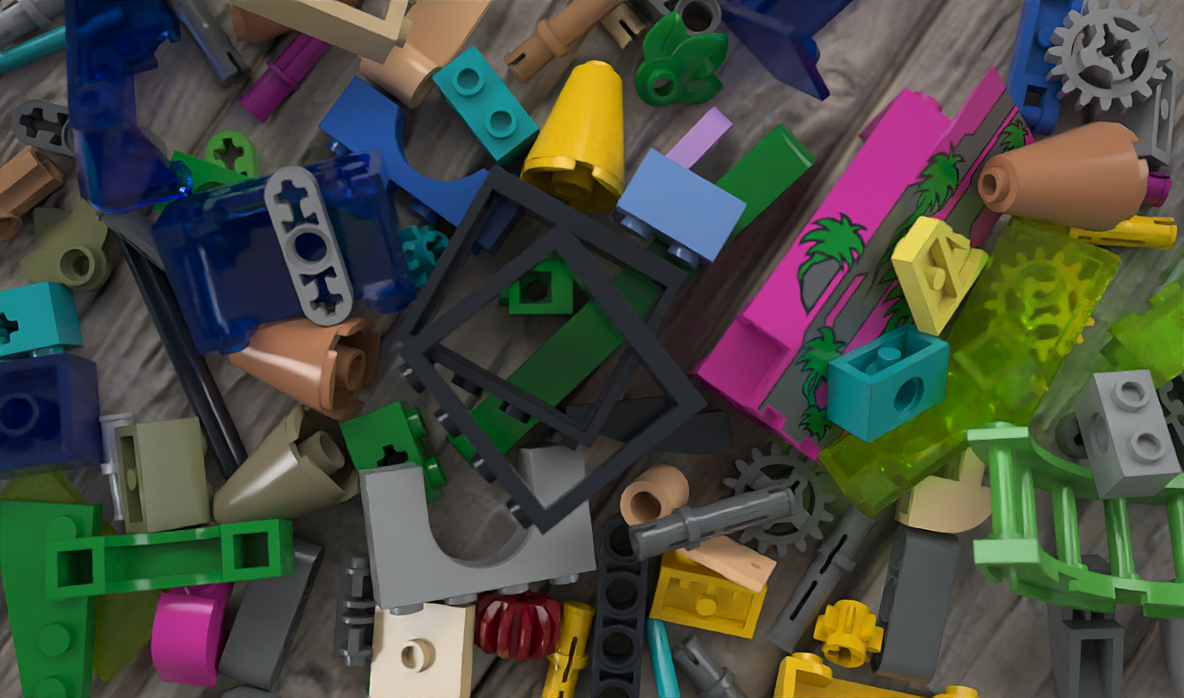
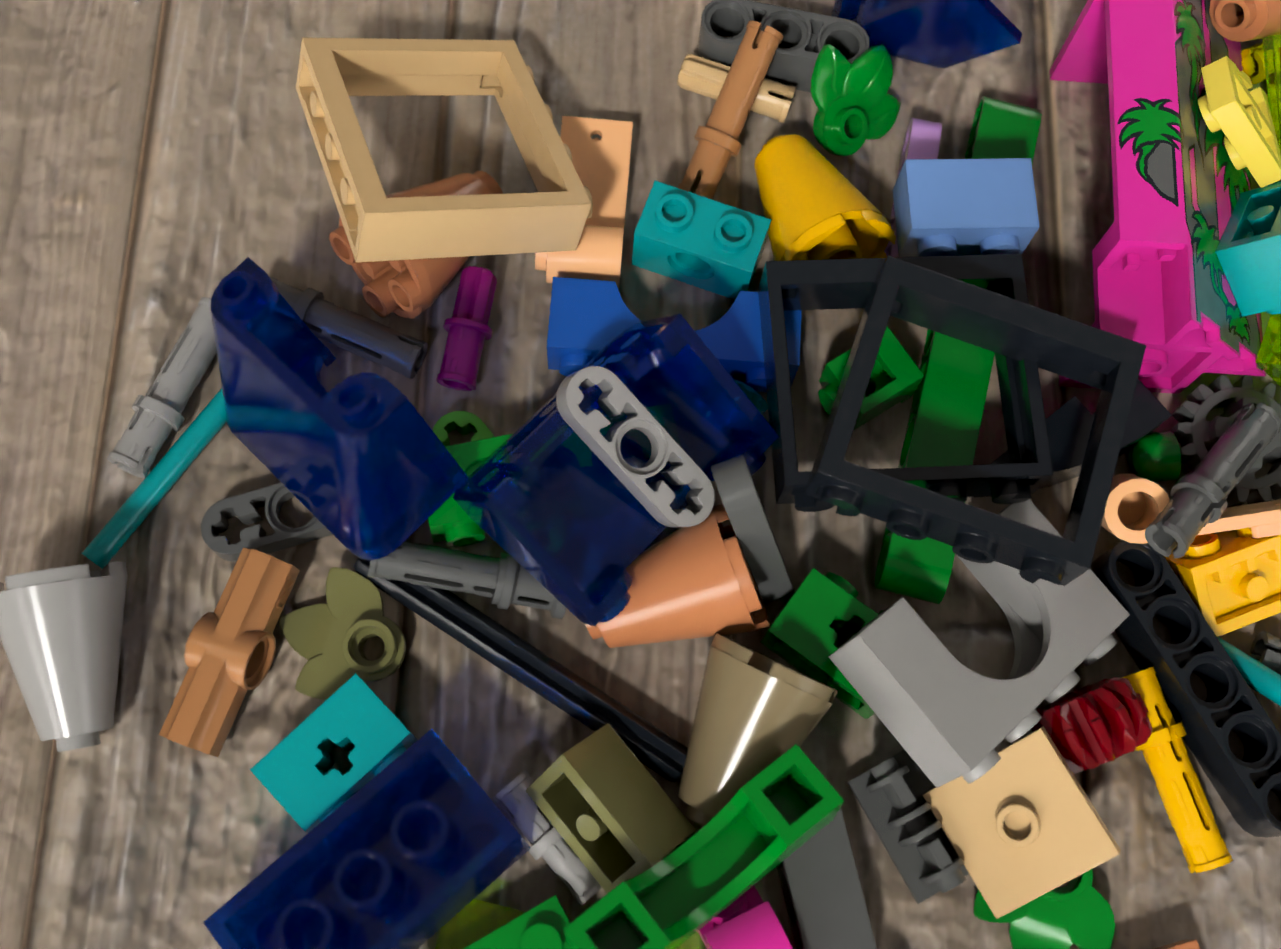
camera: 40 degrees left, 15 degrees down
none -> dark grey beam [711,454,795,604]
none -> green hinge [1127,431,1181,482]

